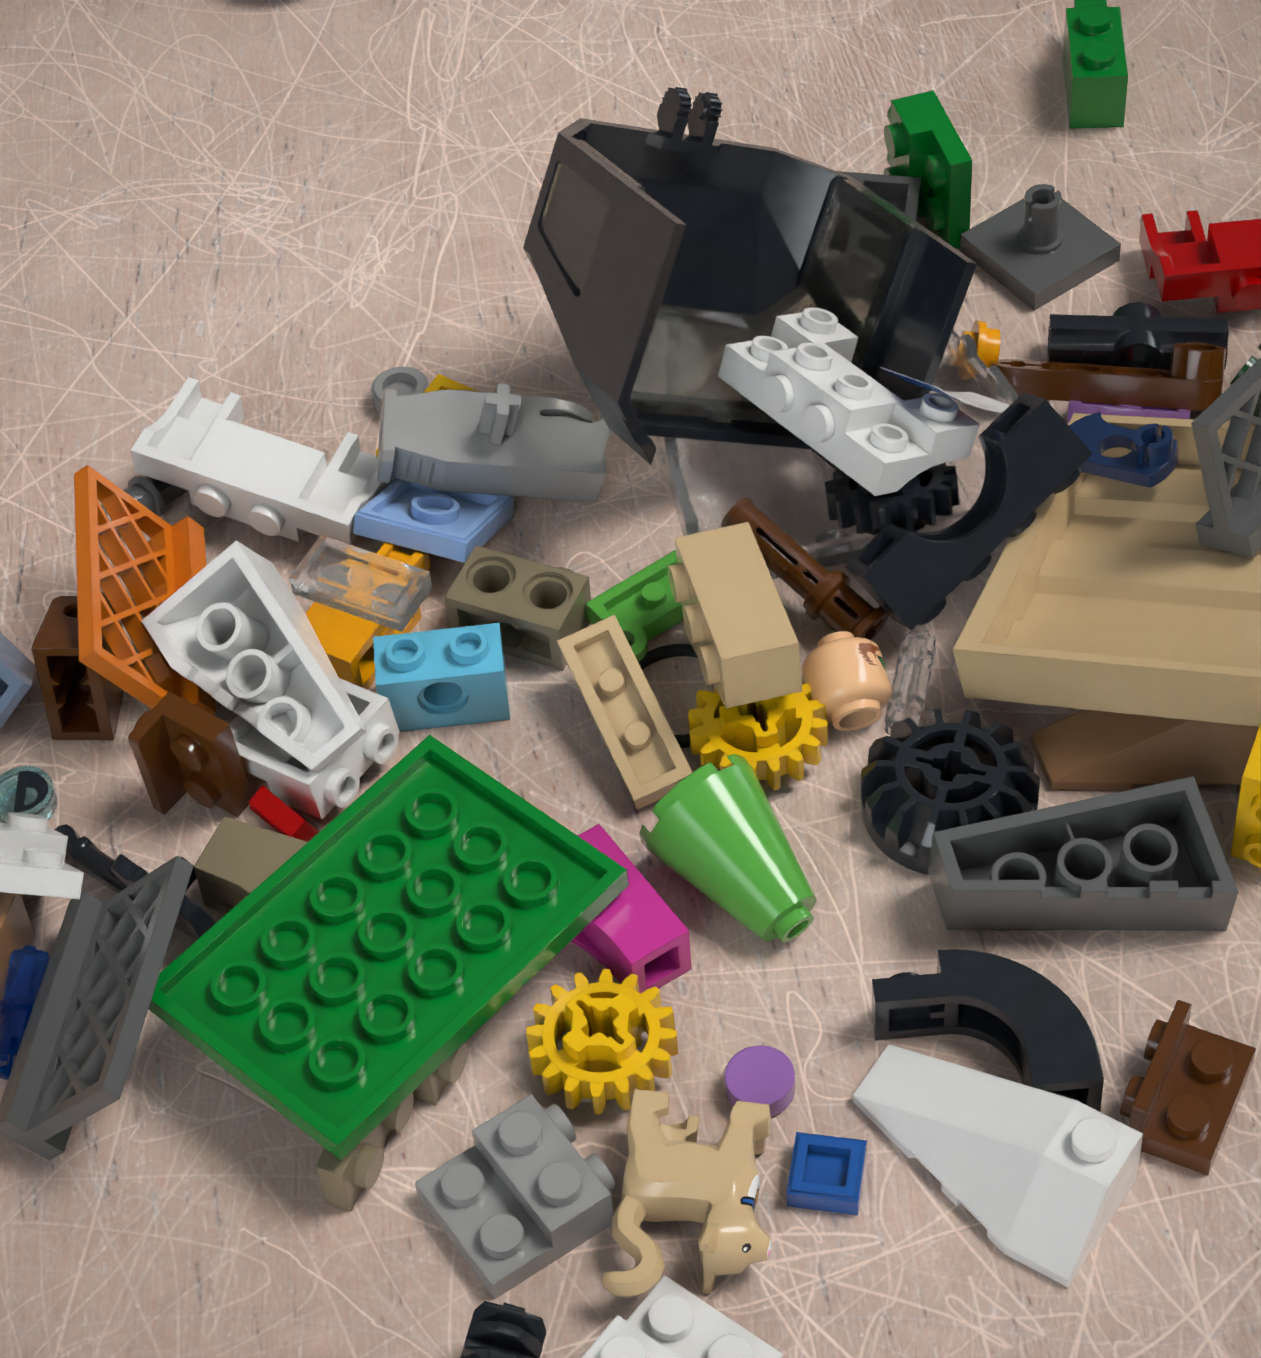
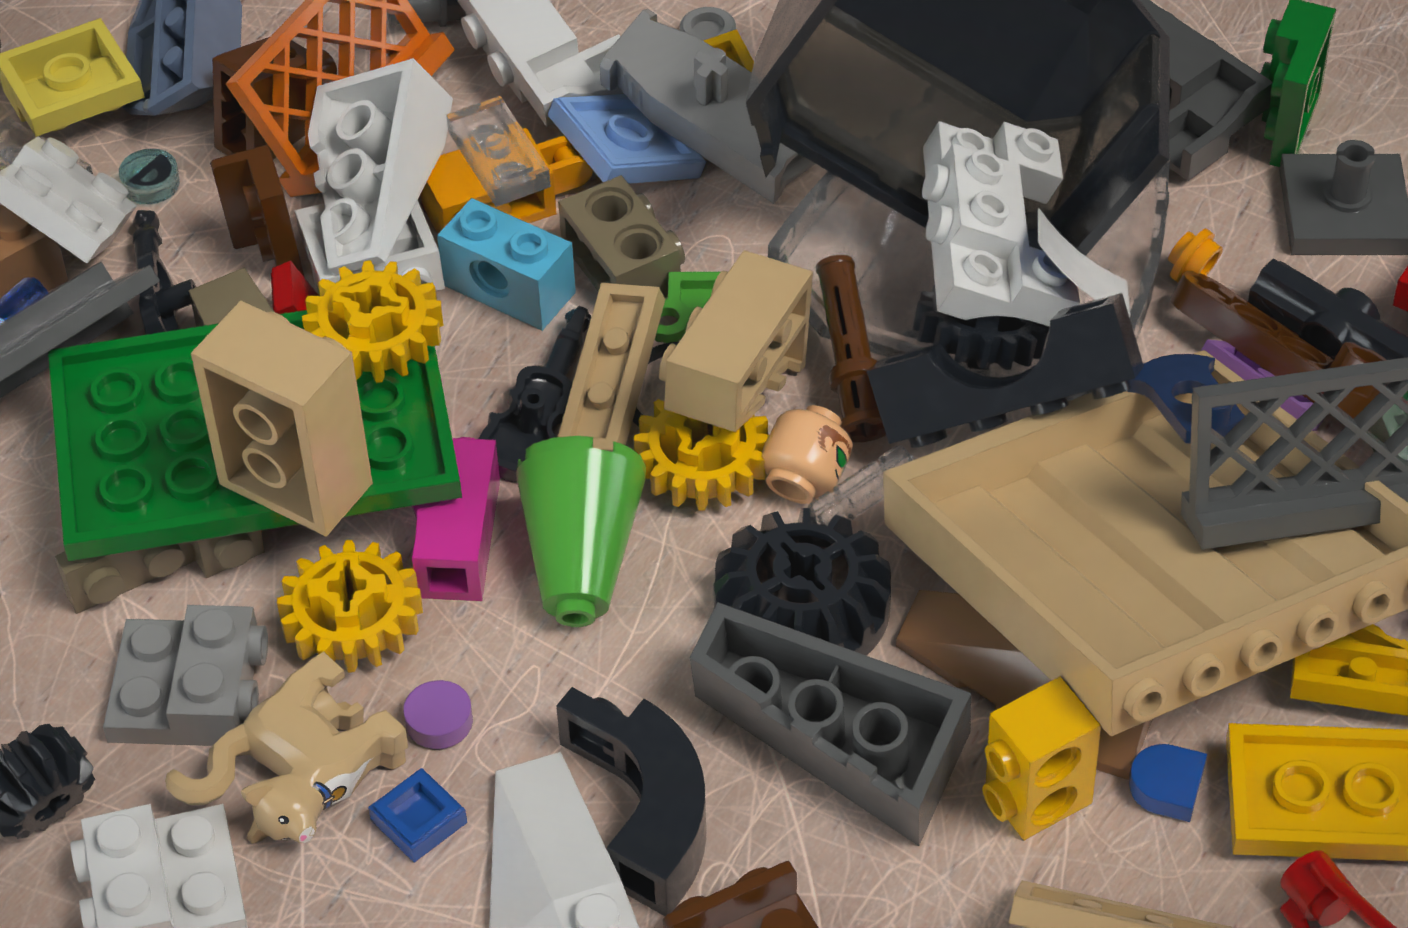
camera: 35 degrees right, 0 degrees up
none -> tan brick [191,300,373,537]
none -> yellow gear [302,260,444,383]
none -> black piece [479,306,591,482]

